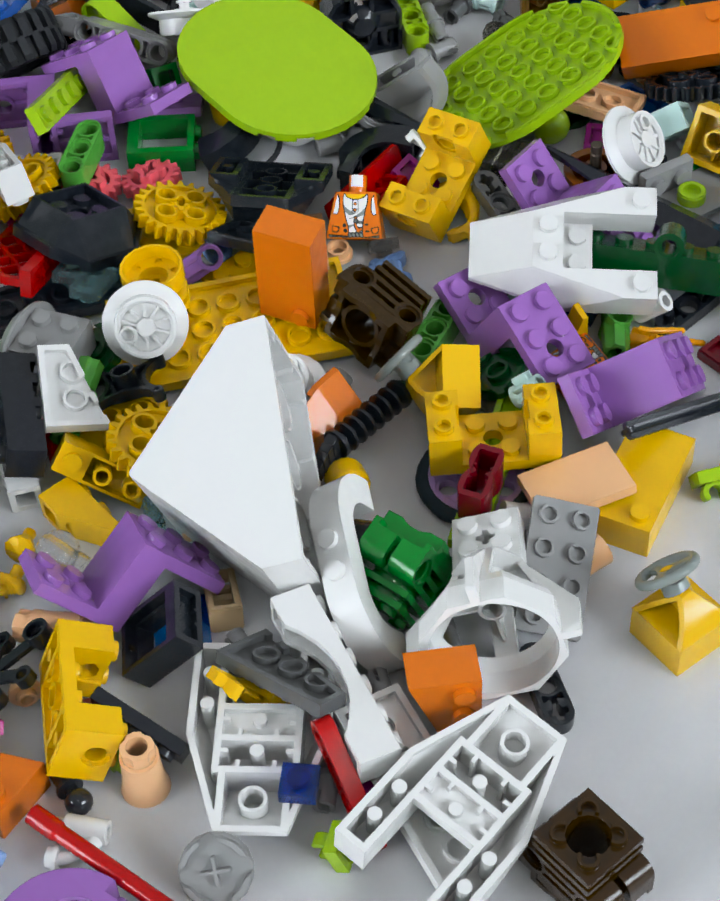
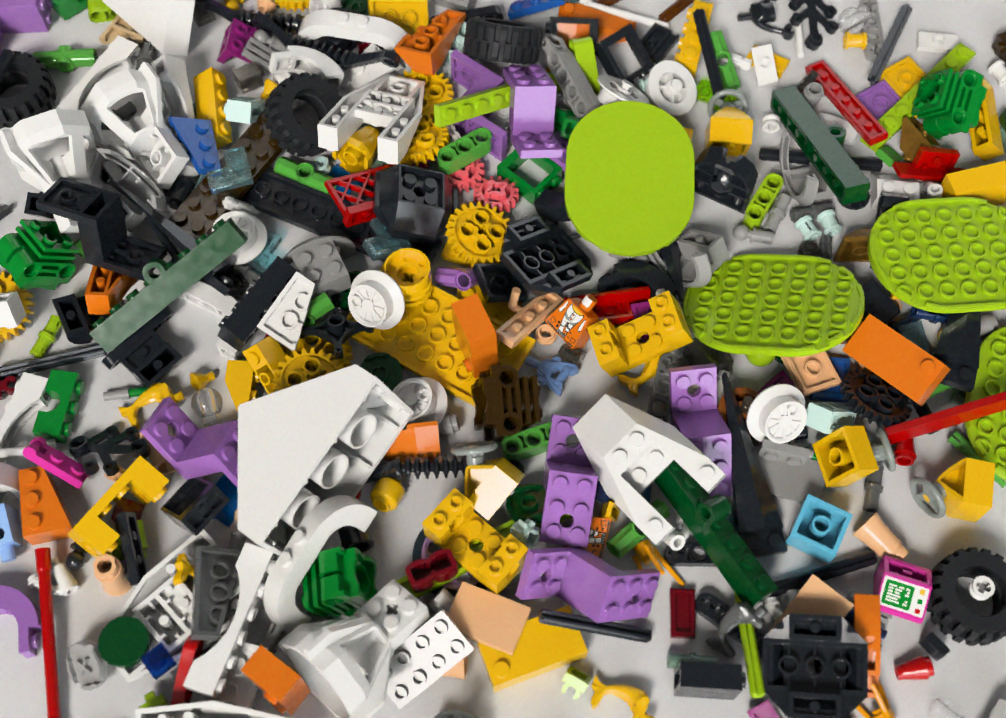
camera: 40 degrees right, 15 degrees up
lime tile [677,181,707,208] -> none
none -> dark green tile [98,616,151,668]
none -> light aqua bush [794,215,822,243]

